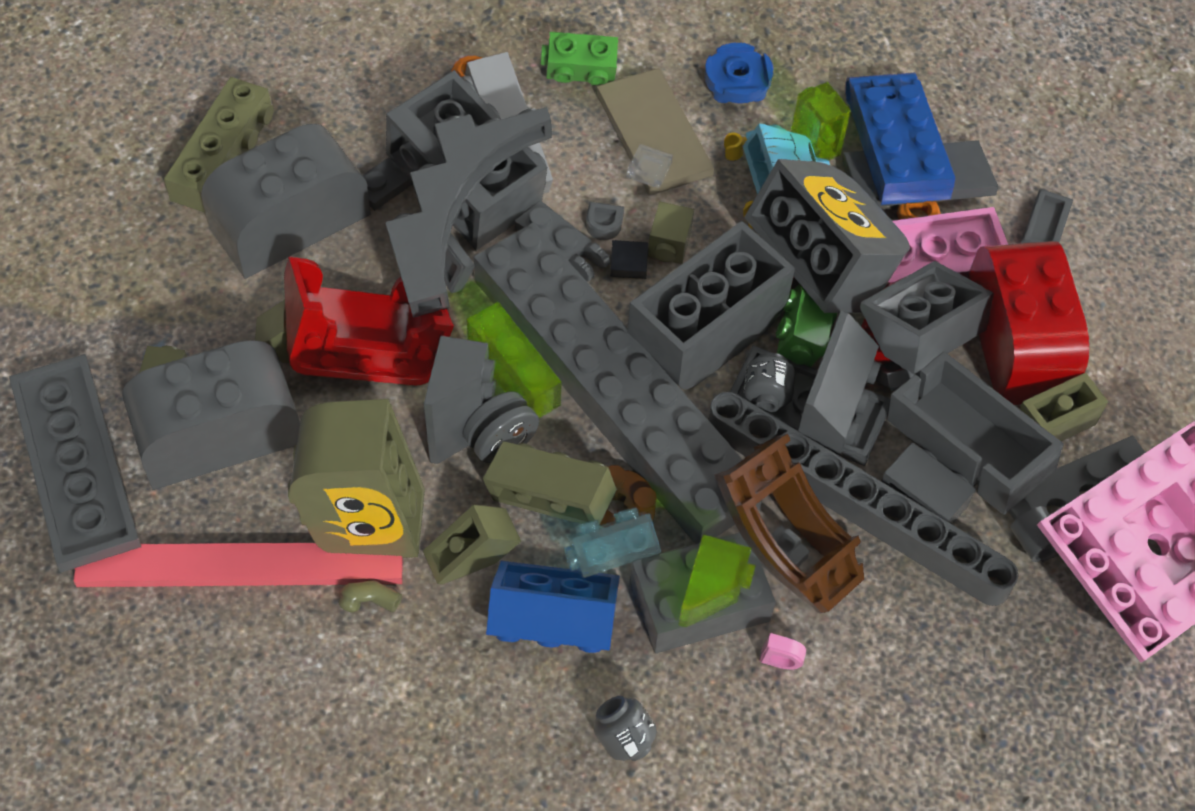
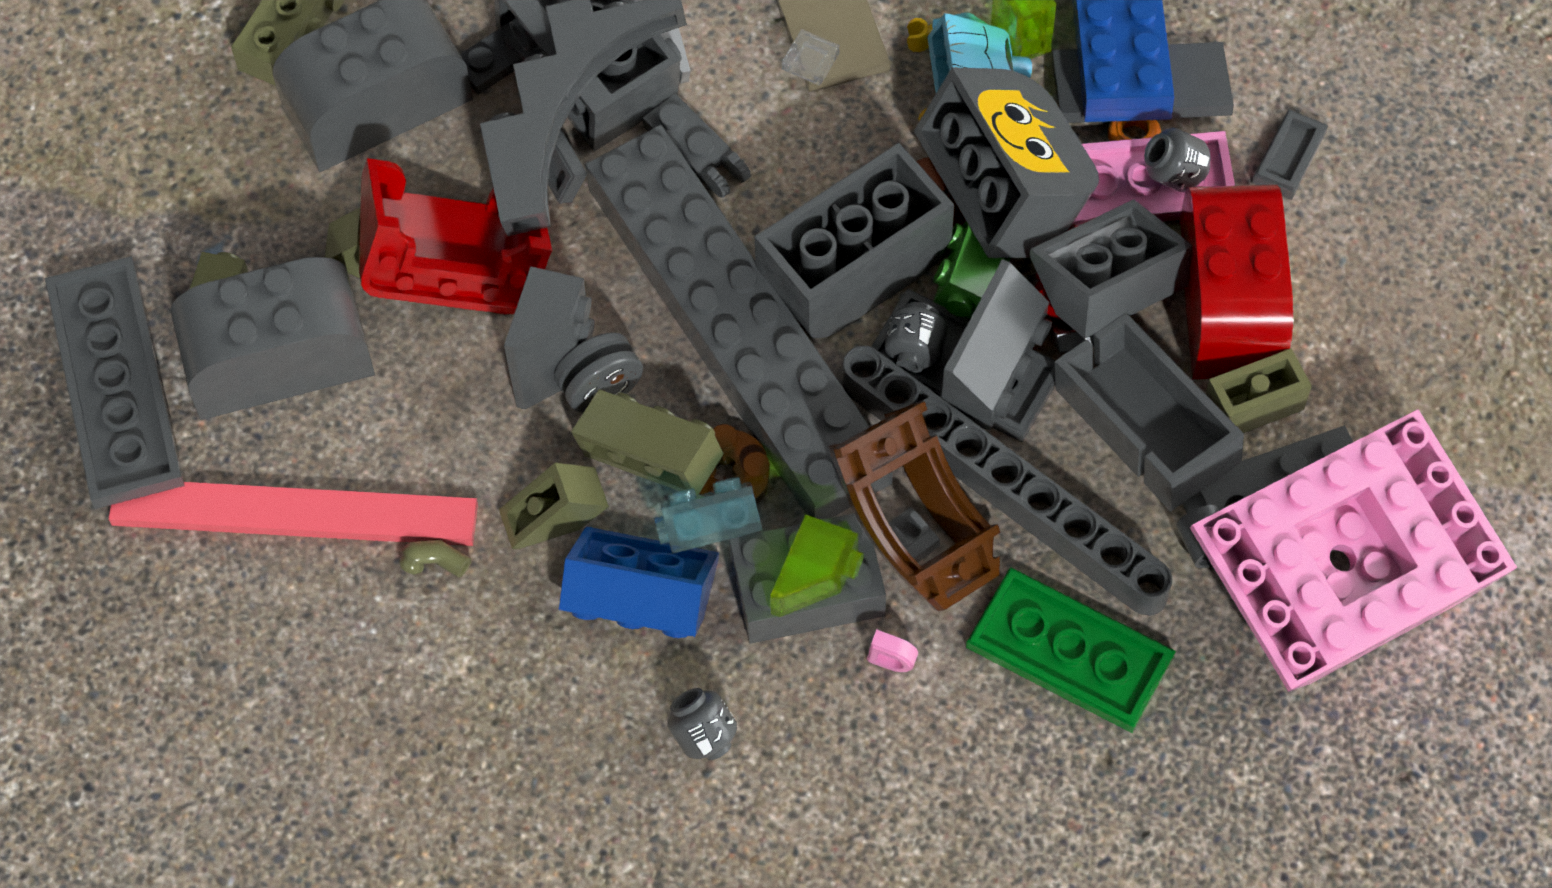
camera: 10 degrees right, 5 degrees up
olive brick [288,399,425,558] -> none
clear neon green brick [466,302,562,418] -> none
dark grey tile [586,202,625,240] -> none
black tile [610,240,648,279] -> none
olive brick [648,201,694,264] -> none
dark grey brick [881,442,976,524] -> none
none -> green tile [966,567,1176,734]
none -> dark grey head [1144,128,1211,192]

